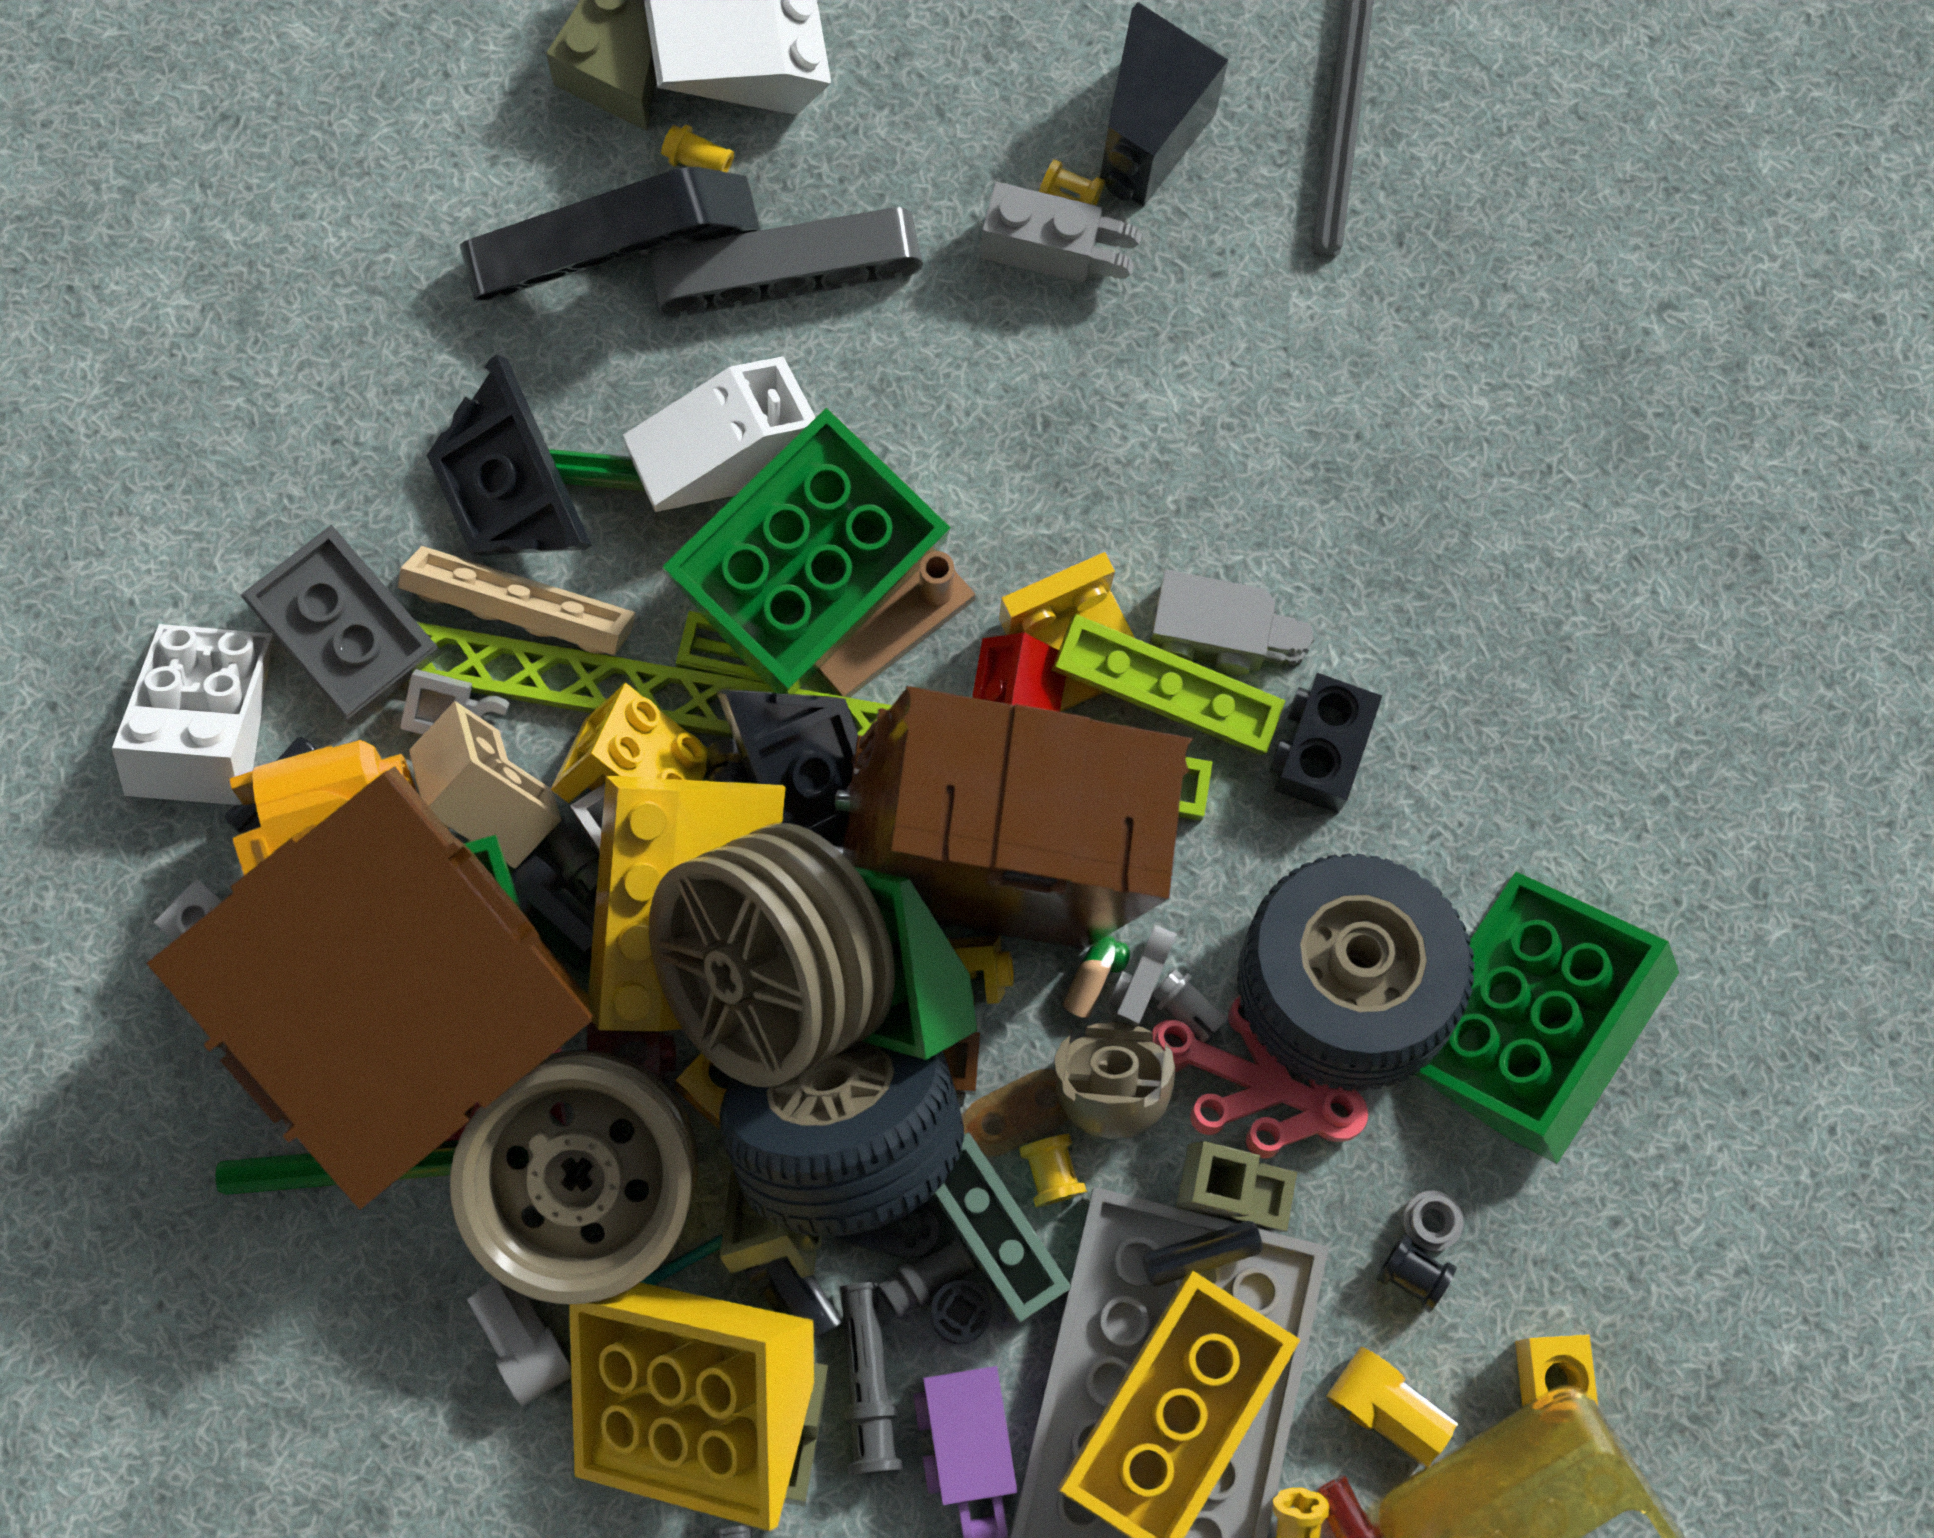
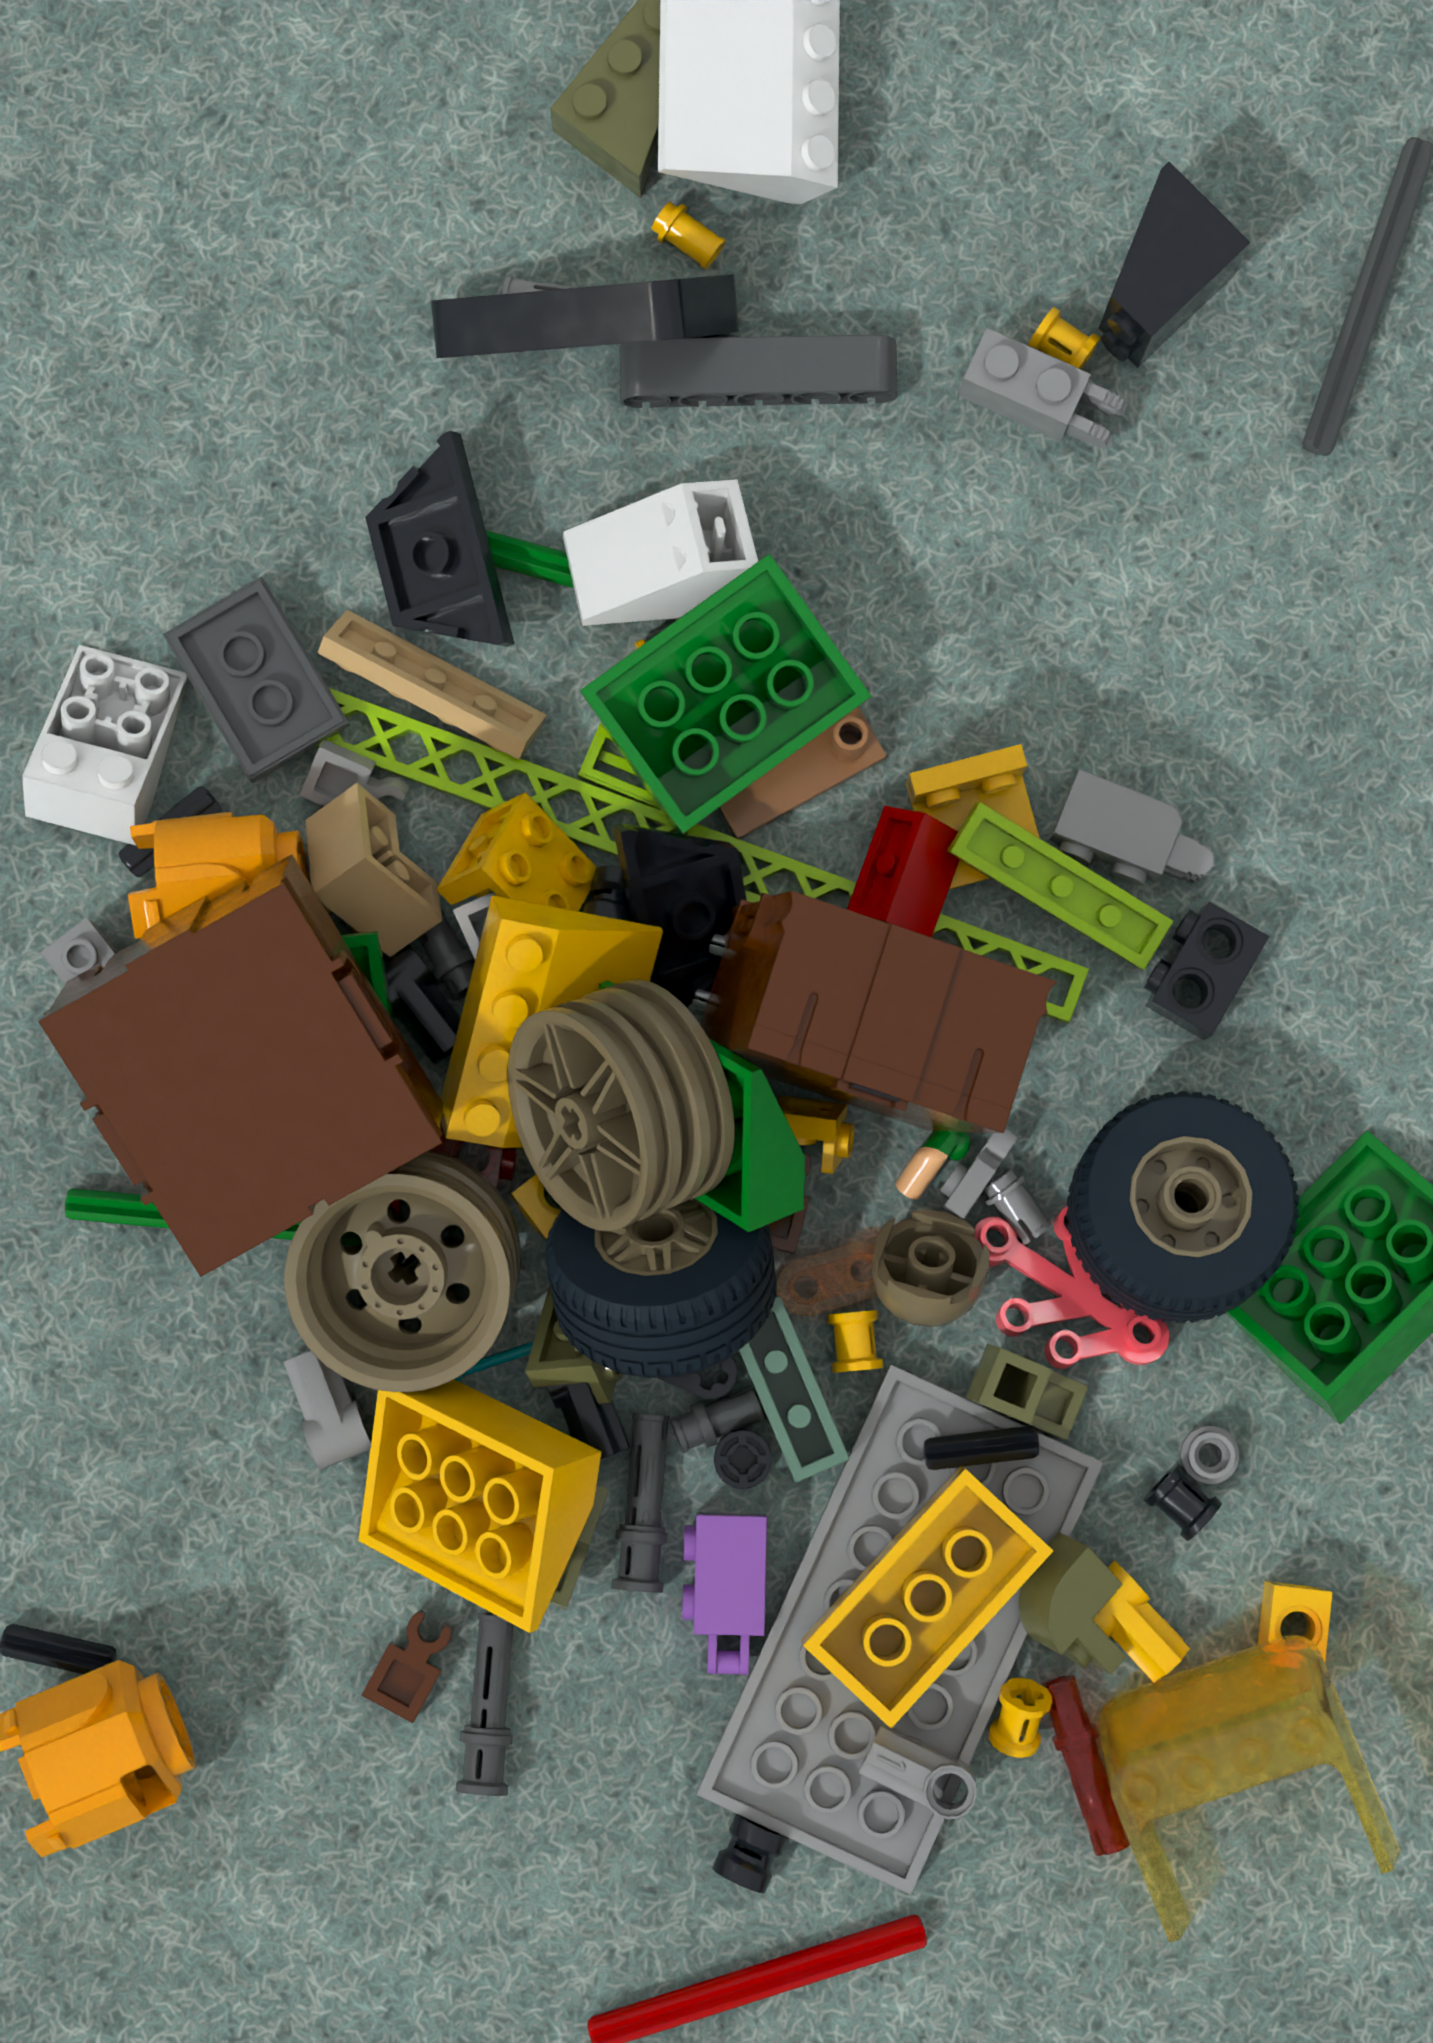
camera: 15 degrees right, 10 degrees up
none -> olive brick [1019,1532,1126,1674]

